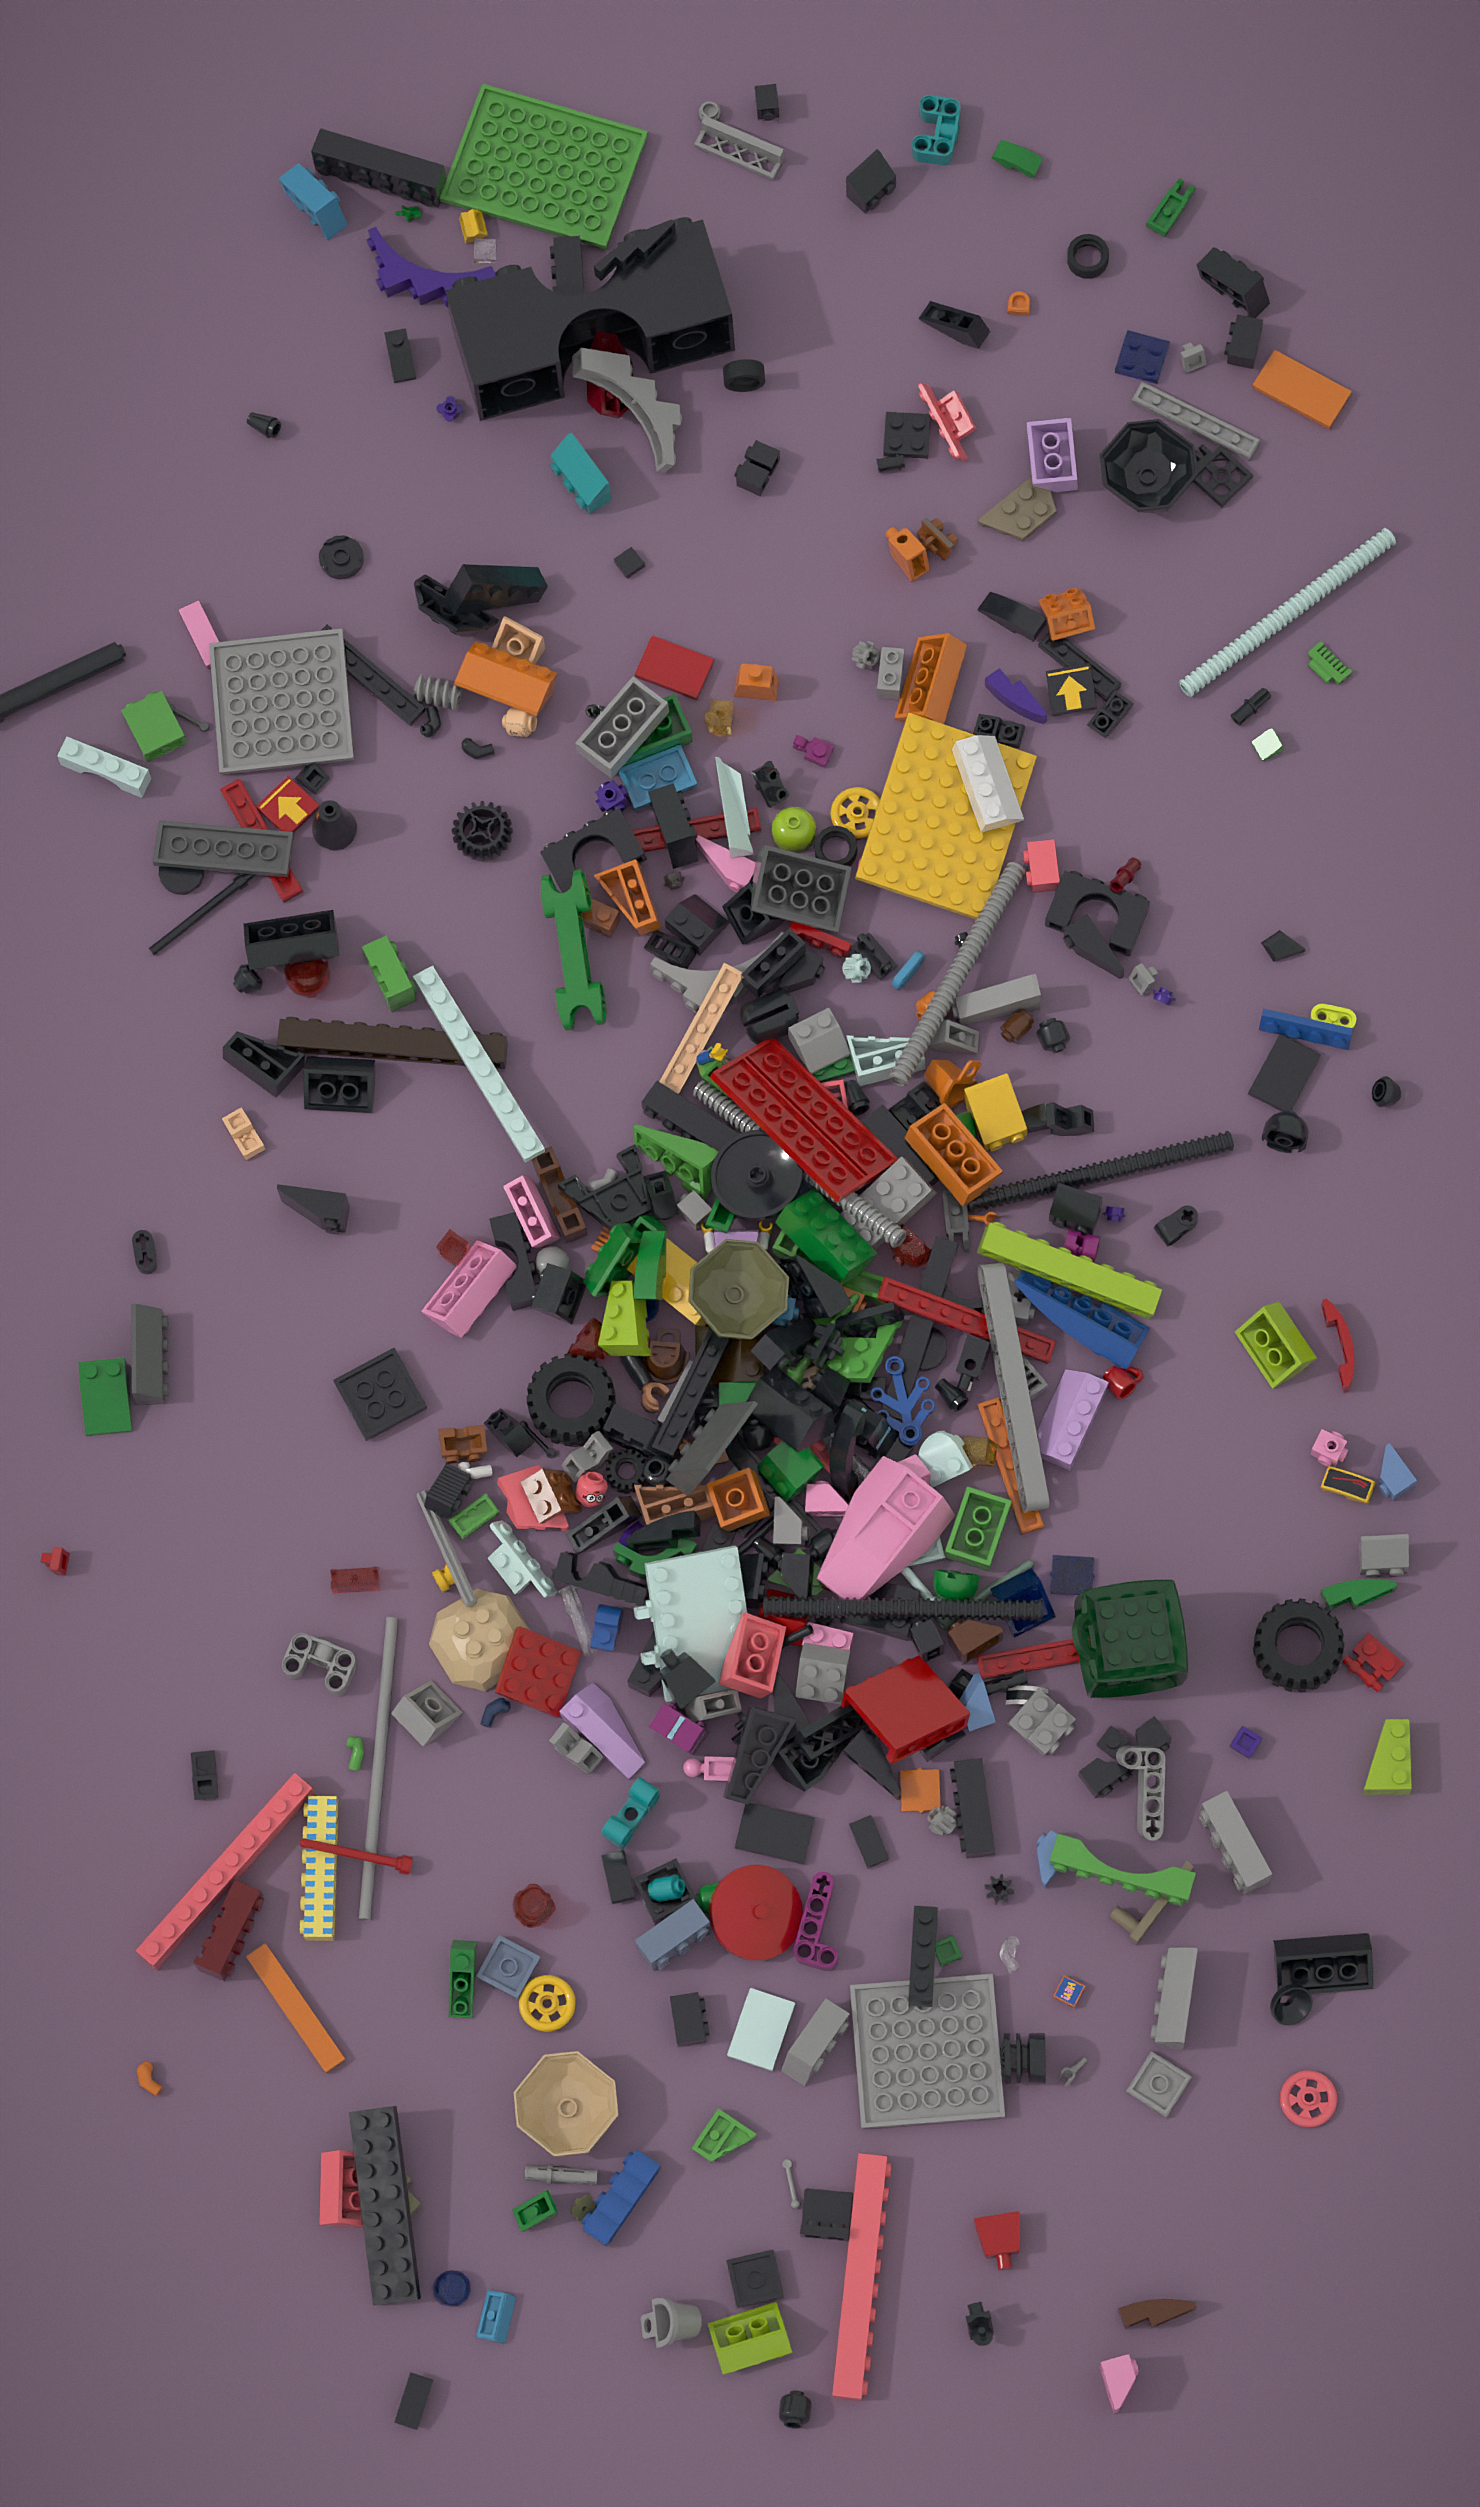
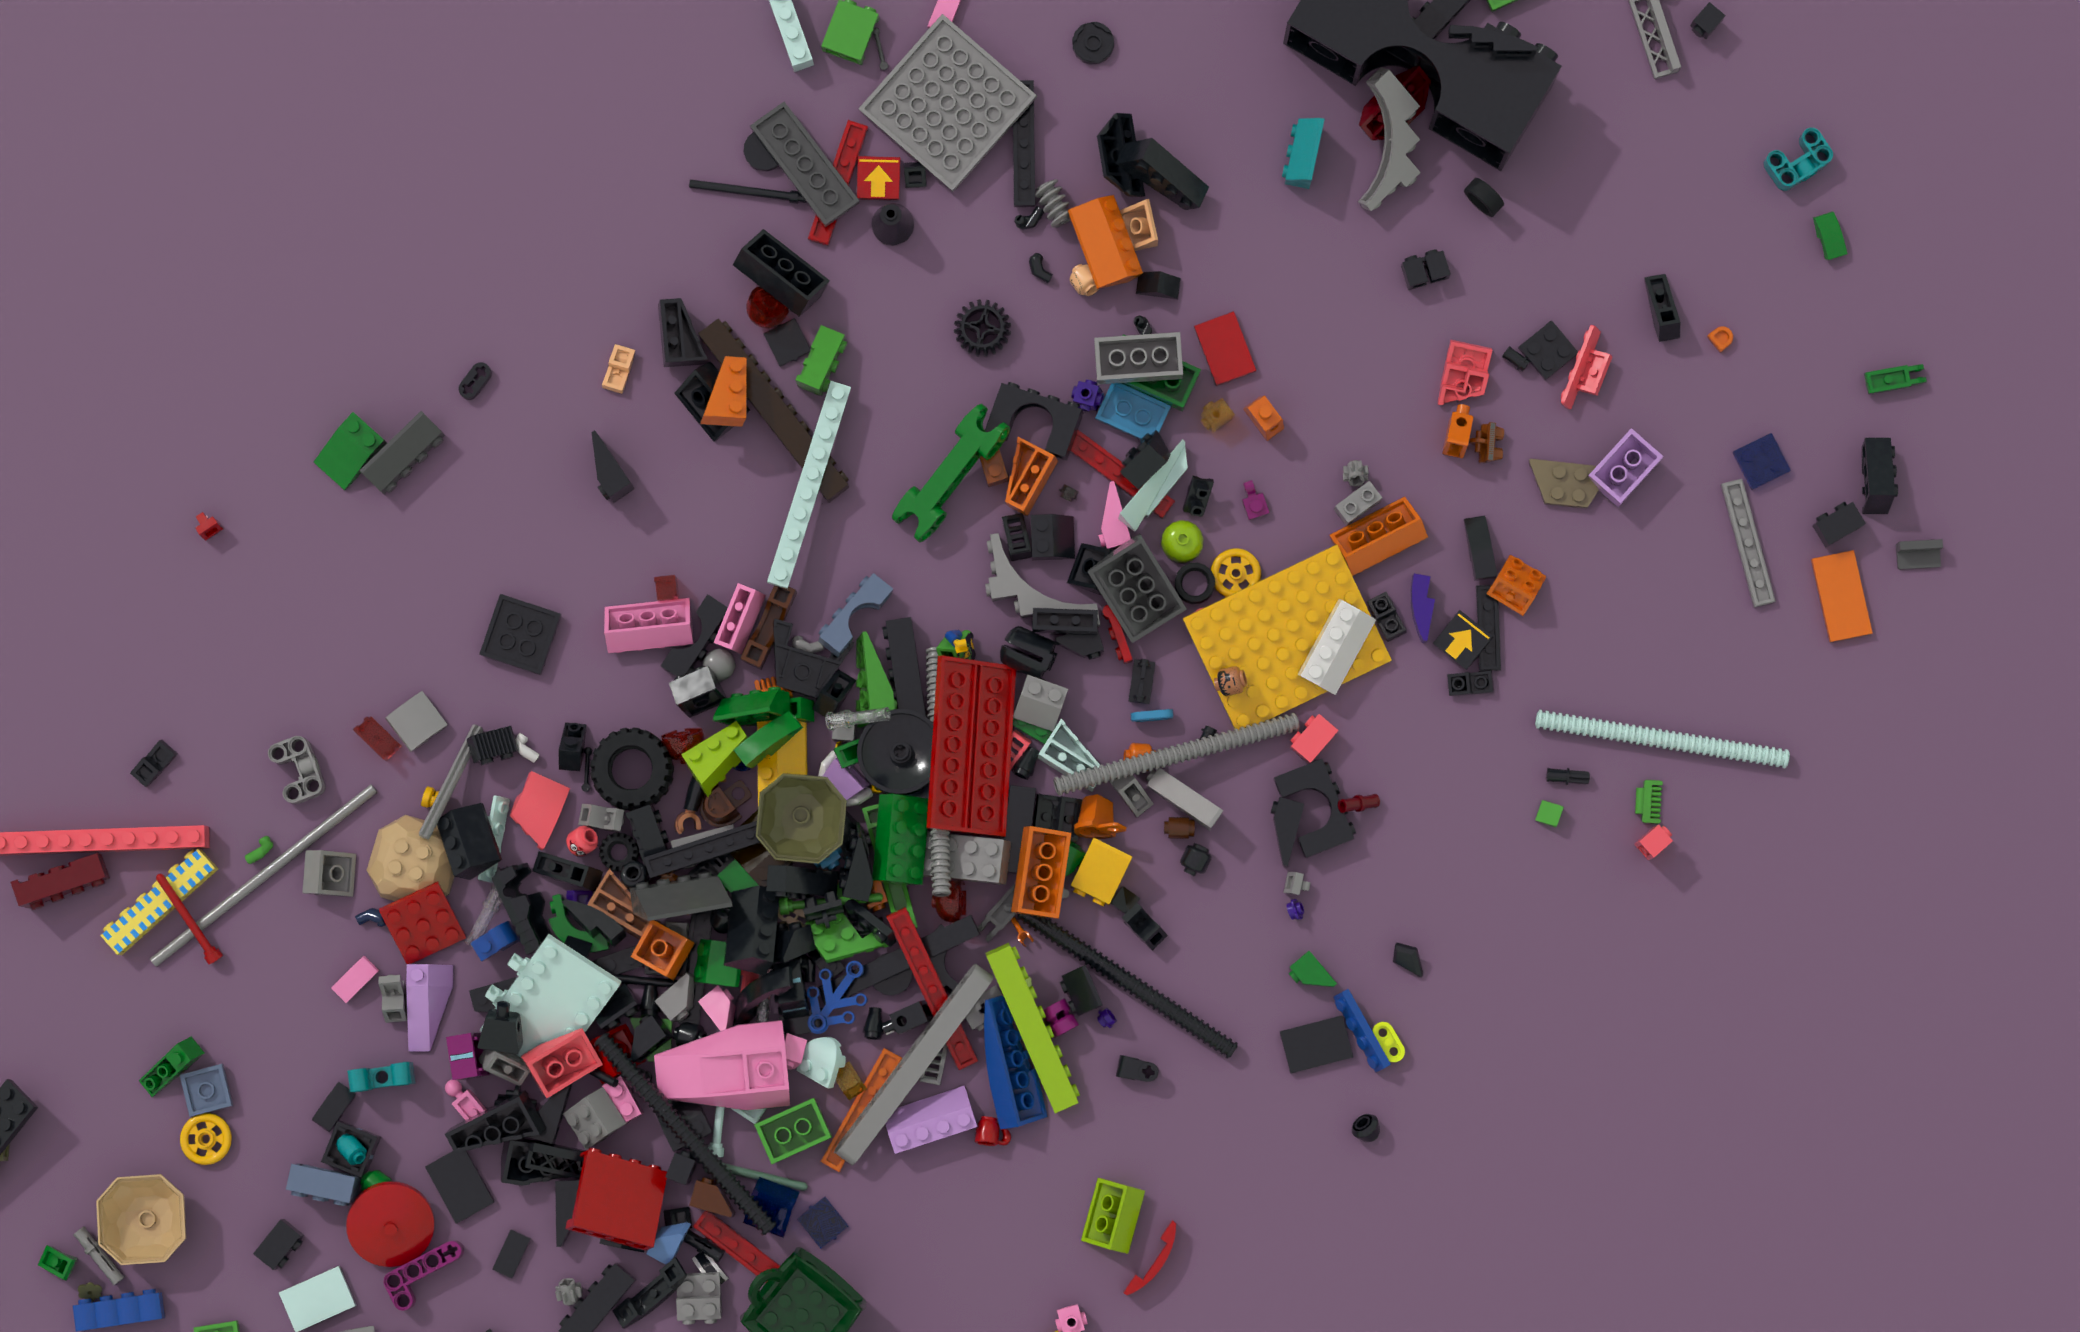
camera: 45 degrees right, 10 degrees up
black cone [233,964,263,994] -> none
orange tile [246,1943,346,2074] -> none
dark purple plate [436,396,463,421] -> none
dark orange cylinder [438,1425,488,1464] -> none
bright green plate [448,1493,500,1540] -> none
clear red hair [512,1883,556,1928] -> none
bracket [521,1469,582,1524] -> none
black tile [613,547,645,578] -> none
black wedge [648,783,699,869] -> none
light nougat plate [659,963,743,1094] -> none
light aqua gear [842,954,871,983] -> none
black slope [846,149,896,213] -> none
orange piece [900,1767,940,1814] -> none
green cylinder [933,1569,980,1601] -> none
black tyre [1067,234,1109,279] -> none
black rock [1099,419,1198,513] -> none
light grey tile [1180,342,1206,373] -> none
black piece [1193,444,1253,508] -> none
black cylinder [1261,1111,1309,1153] -> none
none -> bright pink slope [331,956,379,1003]
none -> light grey slope [385,691,448,752]
none -> black slope [437,803,502,880]
none -> black slope [612,1257,687,1328]
none -> orange wedge [700,356,747,427]
none -> black piece [763,318,811,367]
none -> sand blue arch [818,573,893,657]
none -> clear pin [825,707,891,731]
none -> black slope [1120,430,1171,490]
none -> black slope [1136,271,1181,300]
none -> nougat head [1214,666,1247,696]
none -> green slope [1288,951,1337,987]
none -> coral slope [1438,340,1493,405]
none -> coral brick [1634,825,1673,860]
none -> dark grey panel [1896,539,1943,570]

